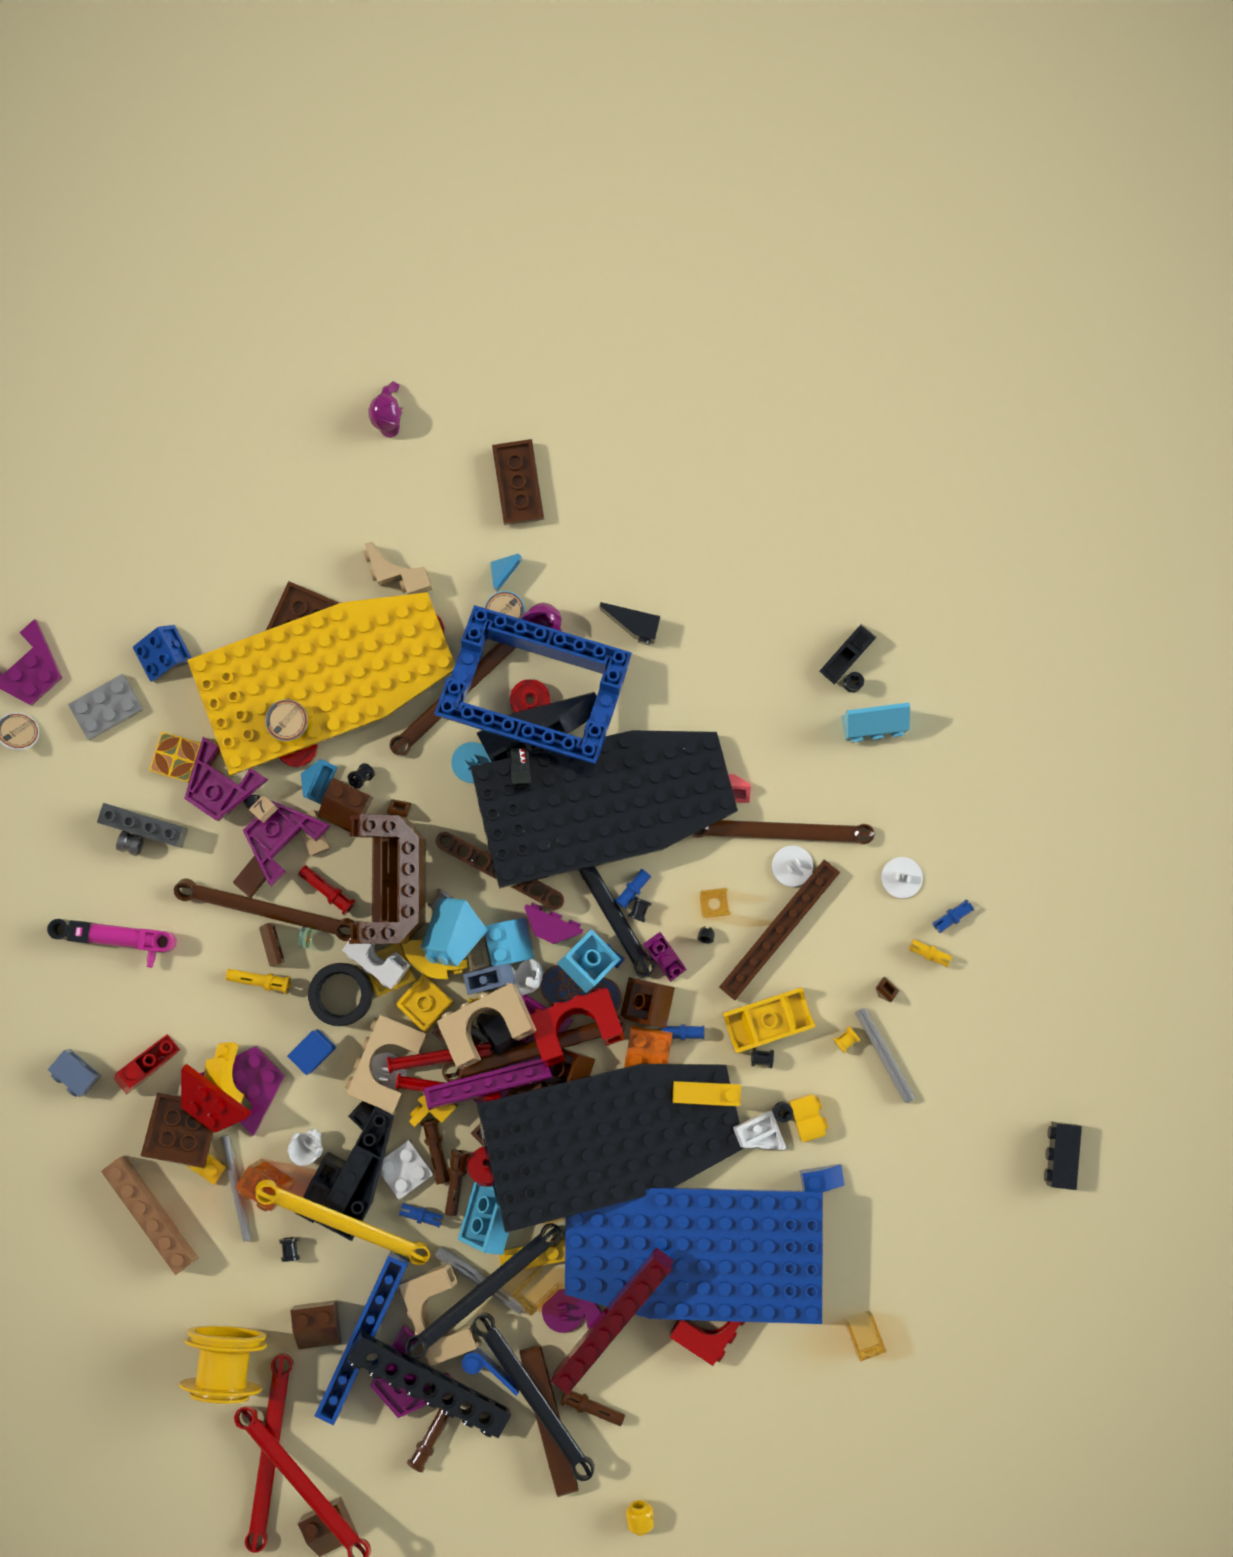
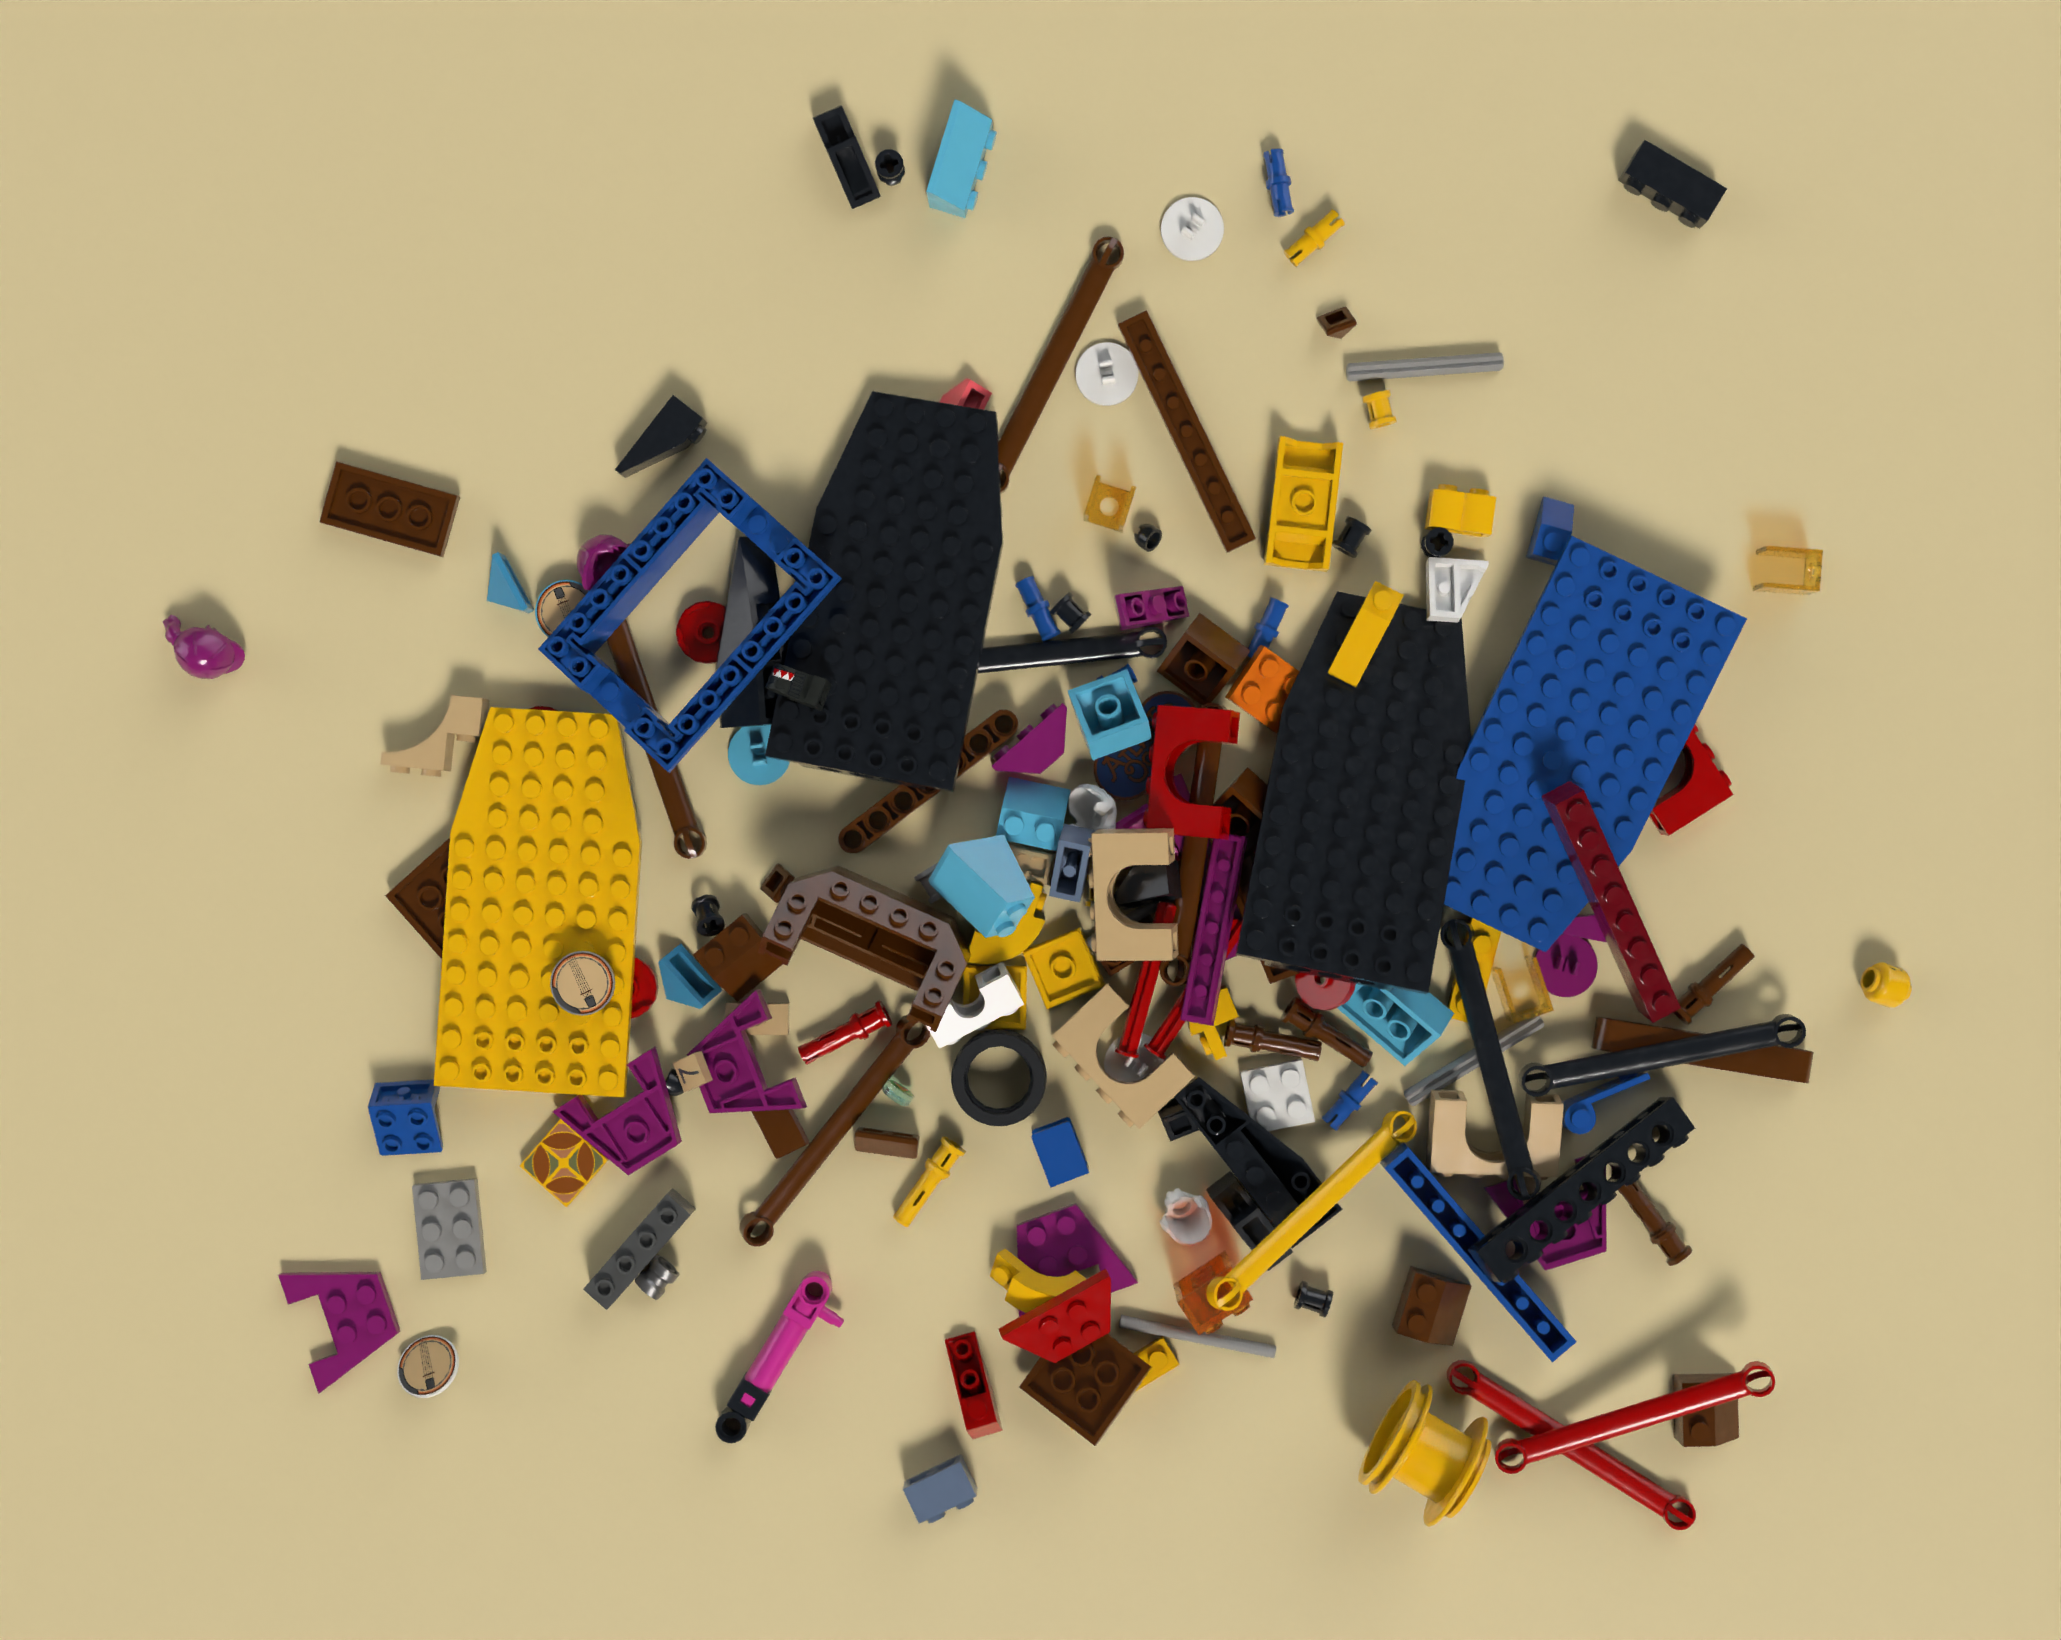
camera: 60 degrees left, 5 degrees up
medium nougat brick [101,1156,199,1275] -> none

